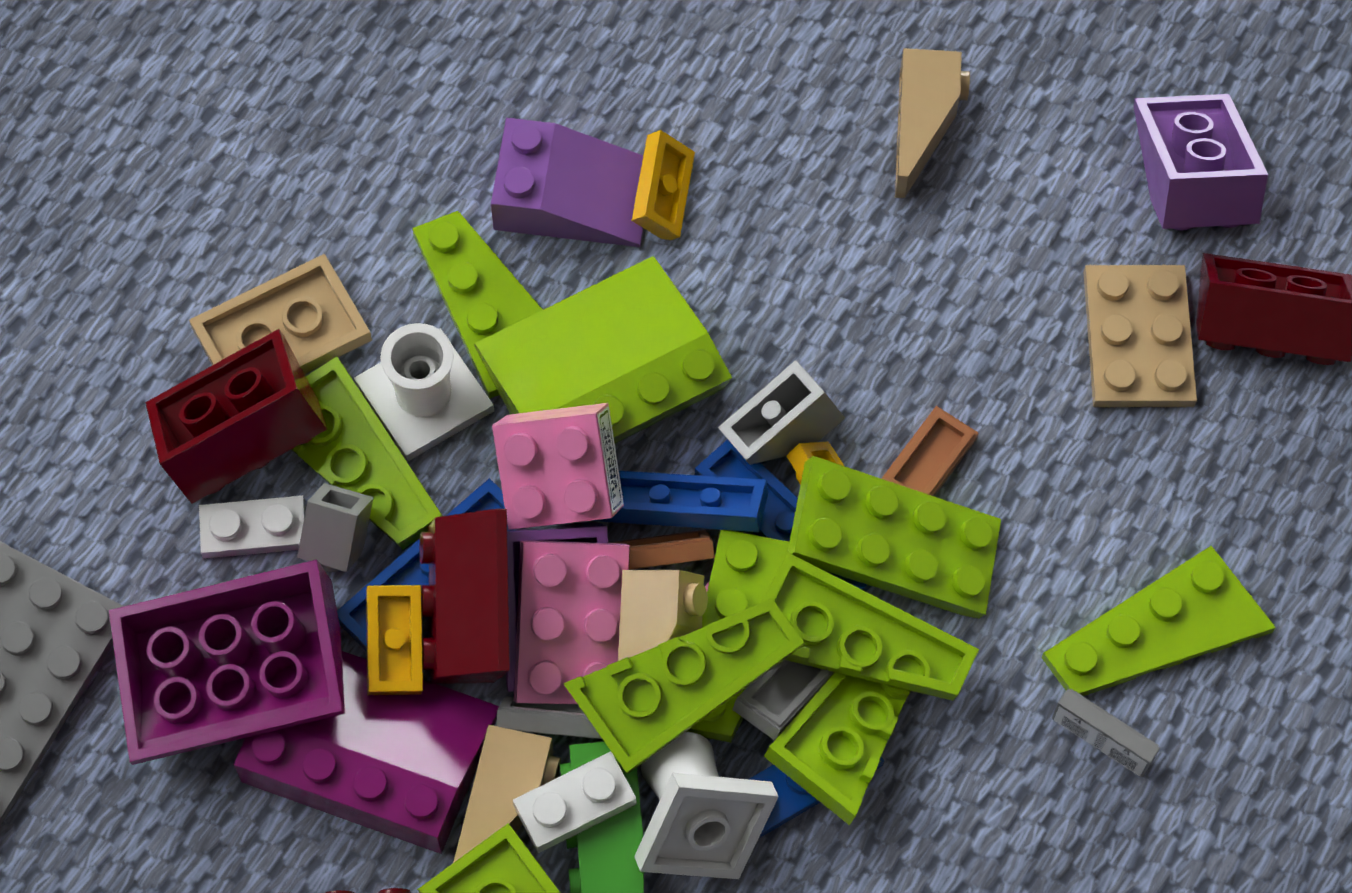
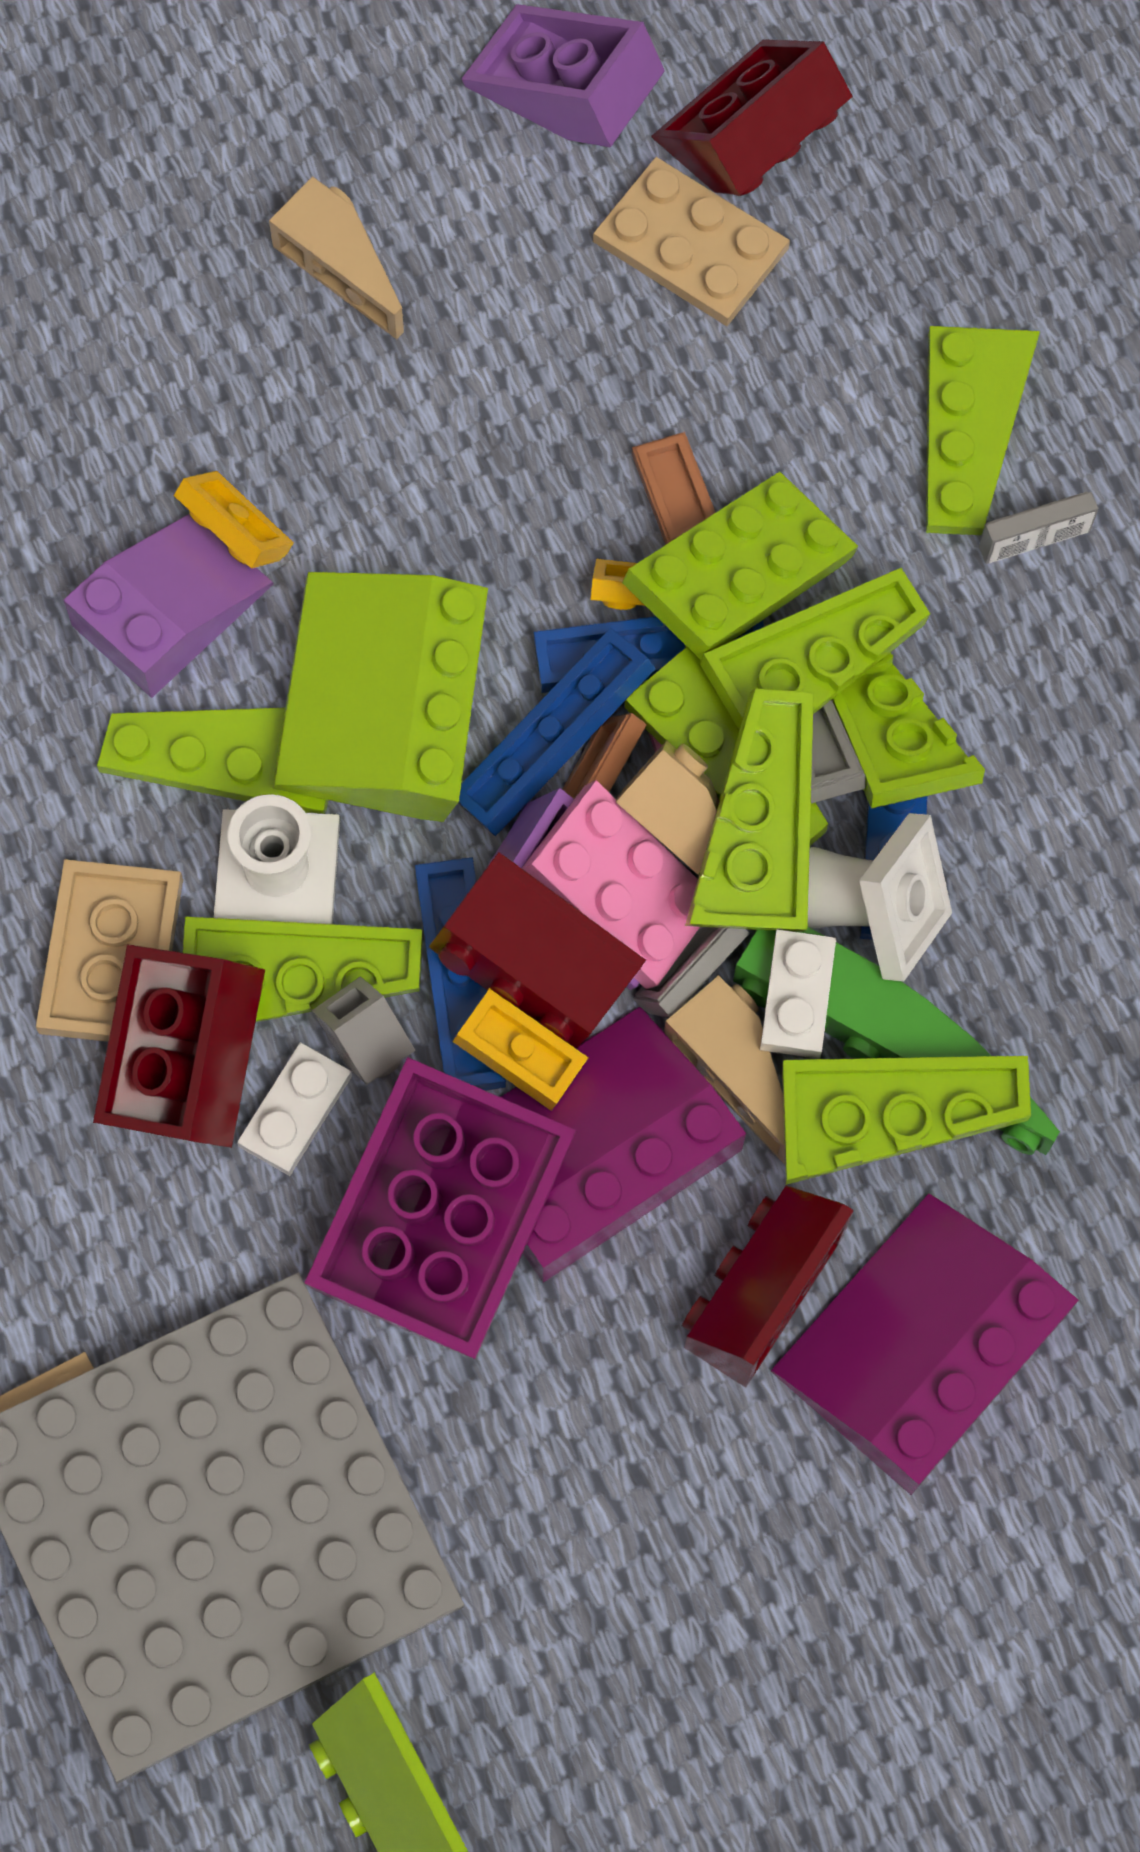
camera: 55 degrees left, 5 degrees up
bright pink brick [492,403,624,530] -> none
light grey slope [718,360,845,465] -> none

